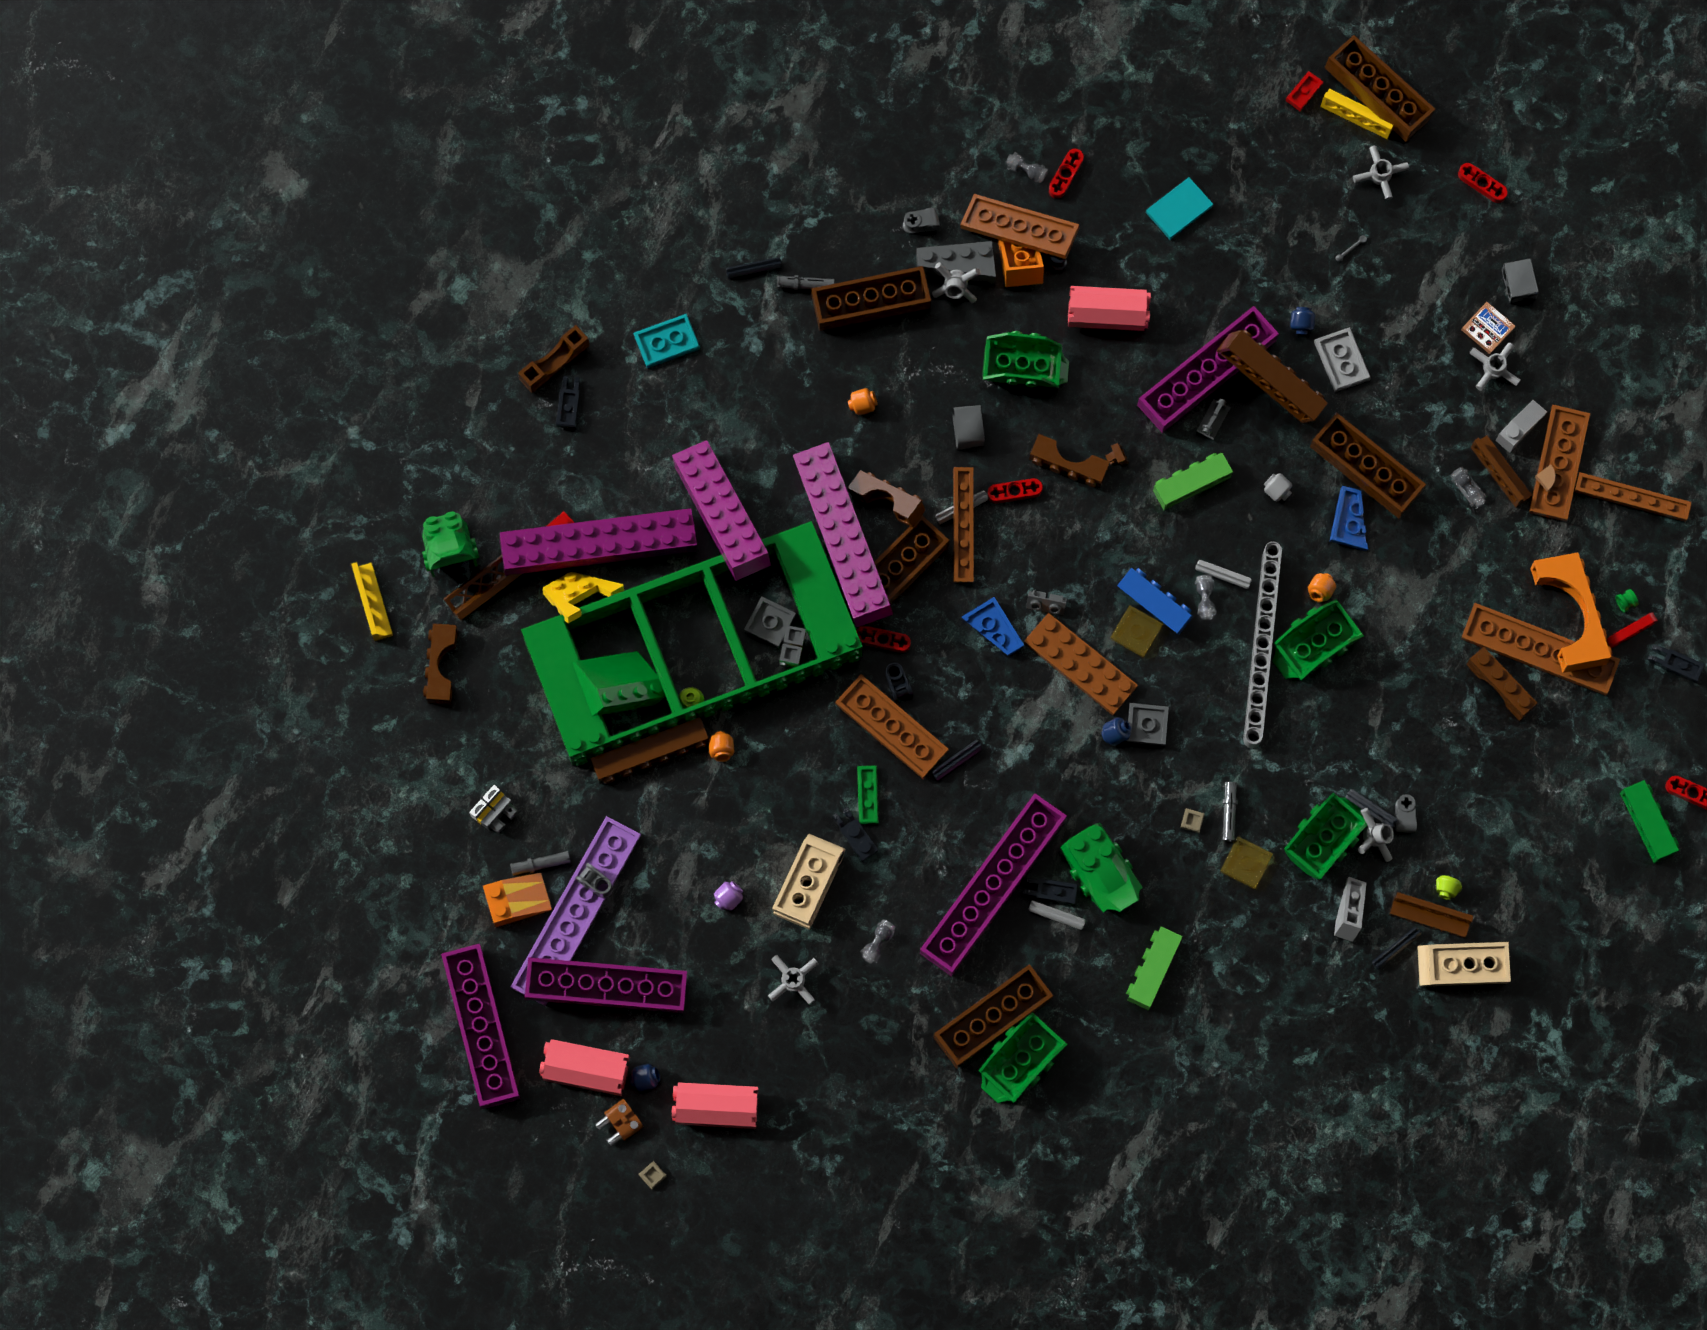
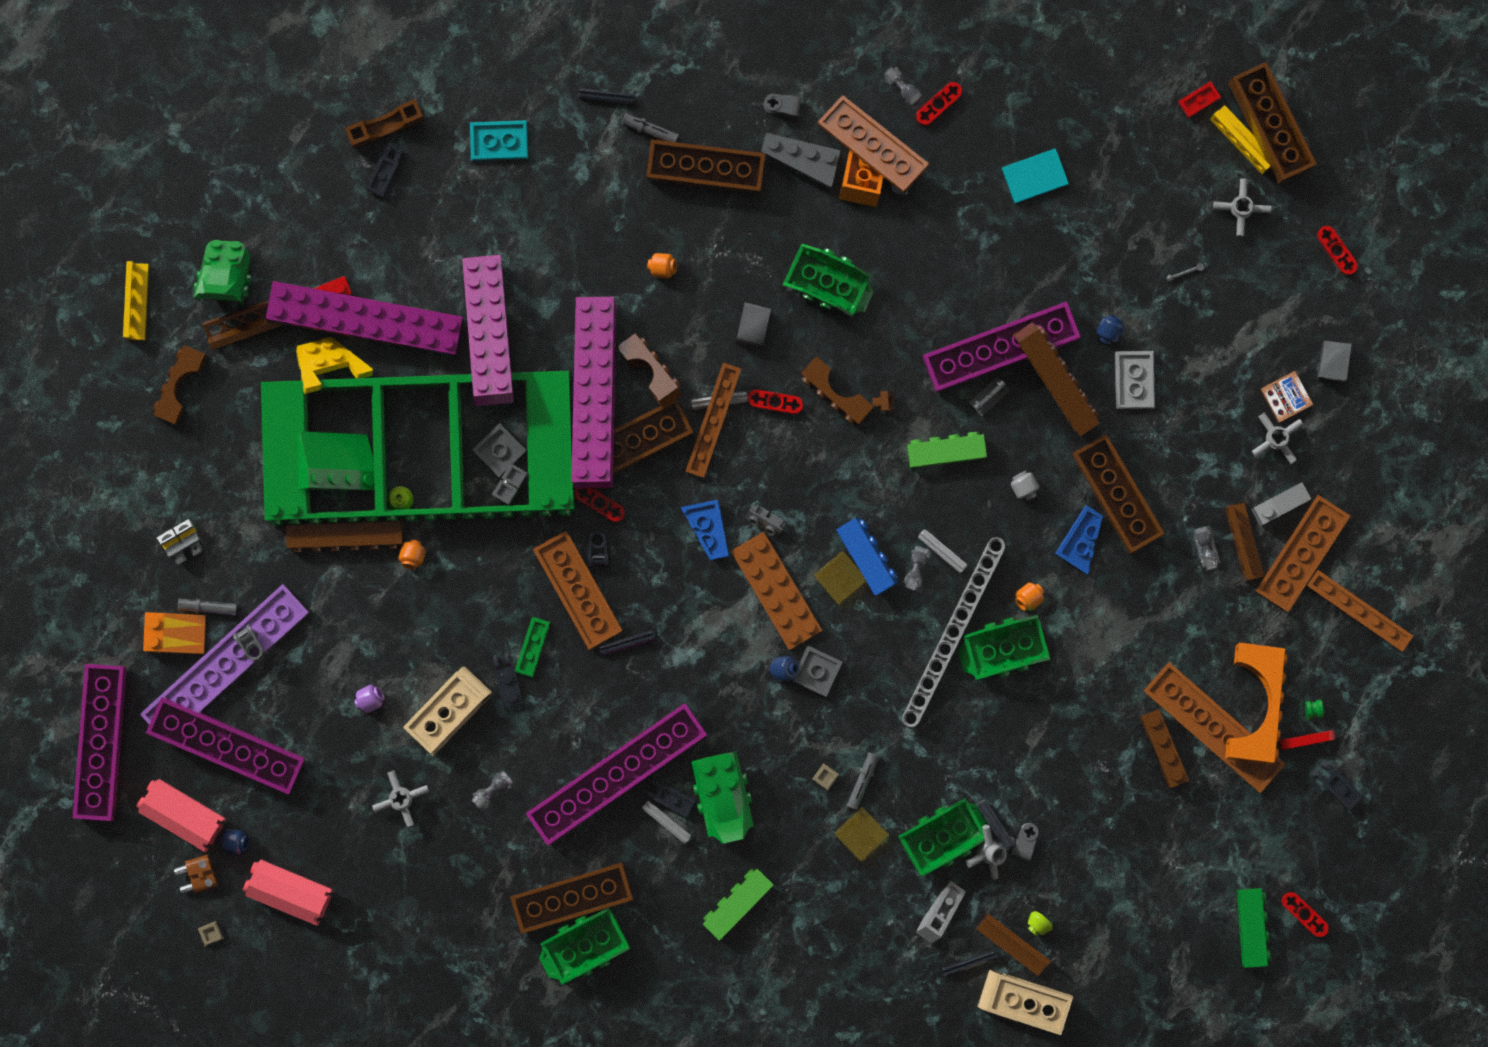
camera: 25 degrees right, 10 degrees up
light grey bar [932,262,980,303] -> none
coral brick [1068,286,1151,331] -> none
medium nougat tile [1535,464,1555,492] -> none

